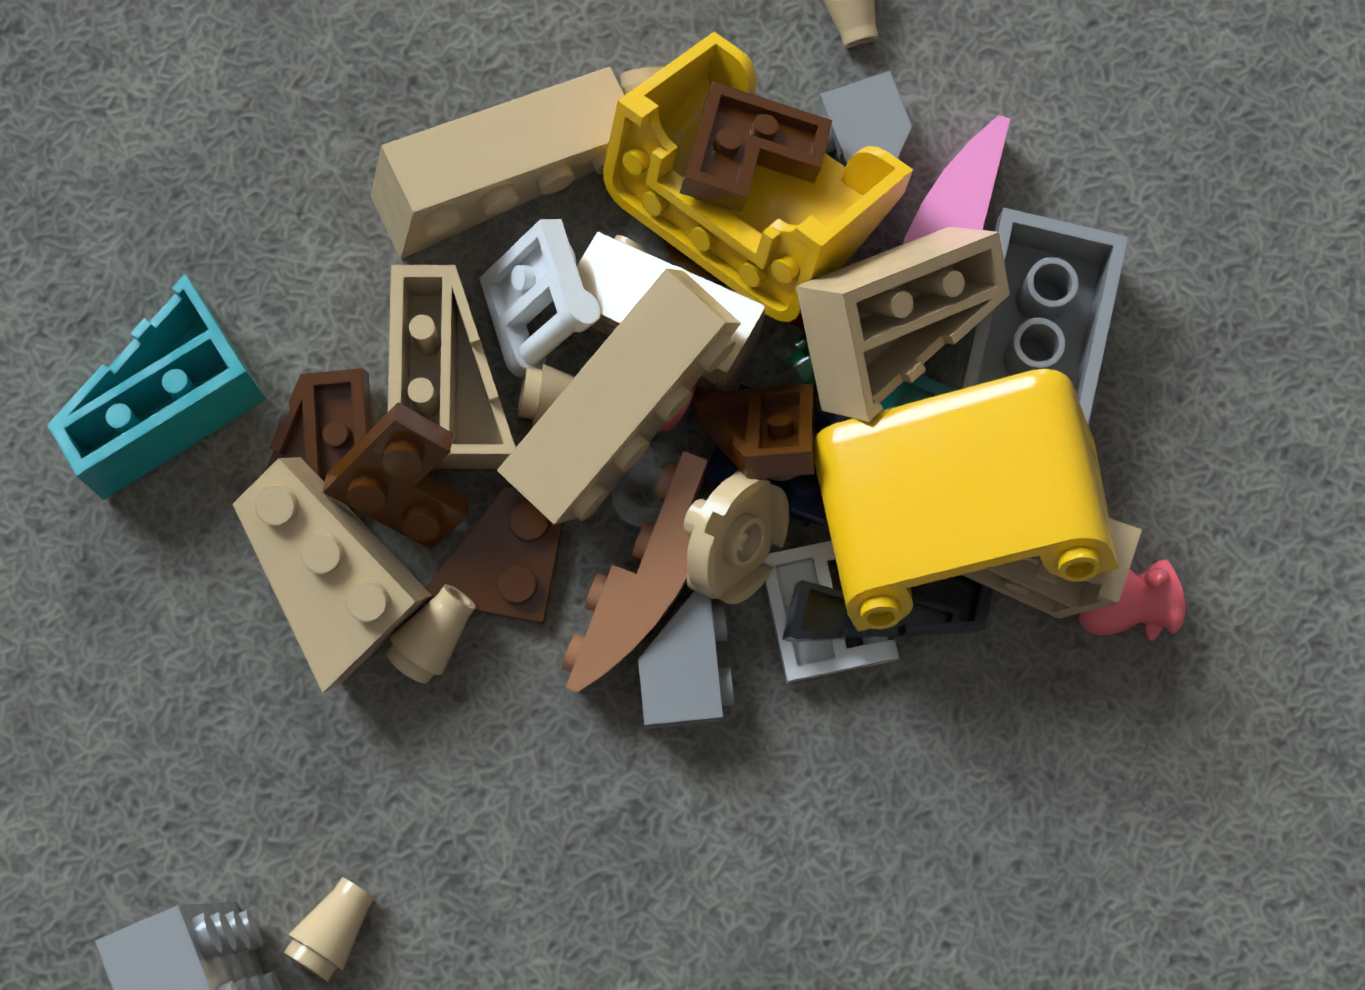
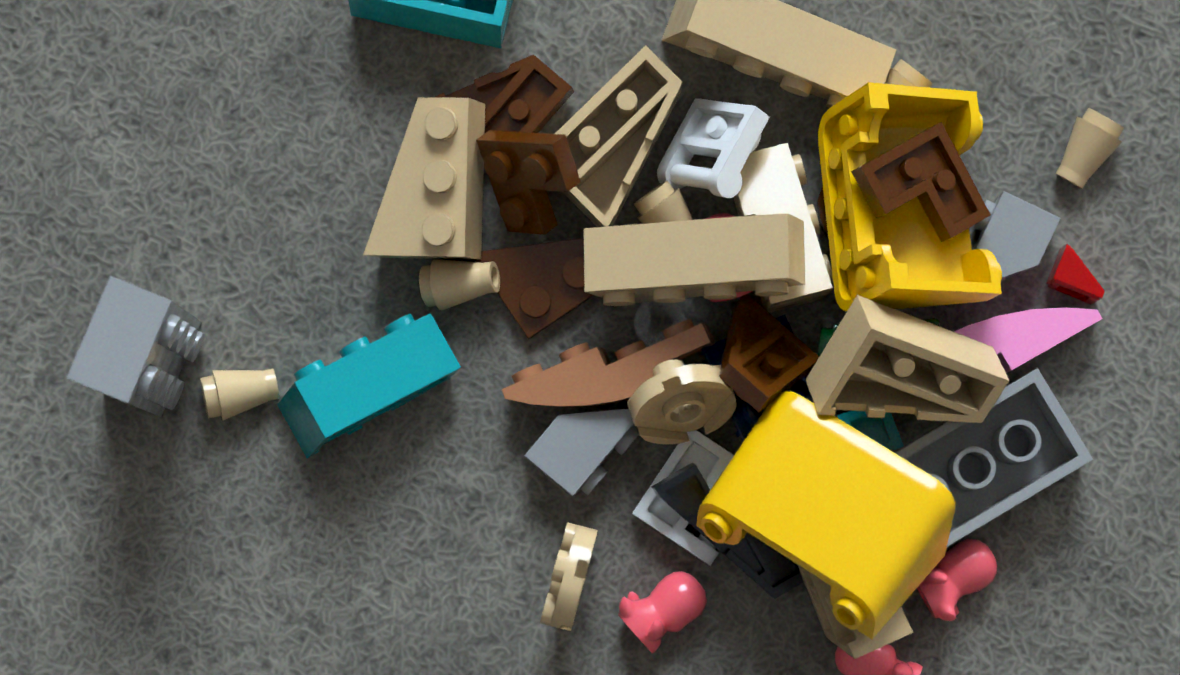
camera: 50 degrees right, 5 degrees up
none -> teal wedge [277,313,461,459]
none -> tan plate [540,522,598,631]
none -> coral animal [618,571,707,654]
none -> coral animal [917,539,997,621]
none -> red slope [1046,244,1105,305]

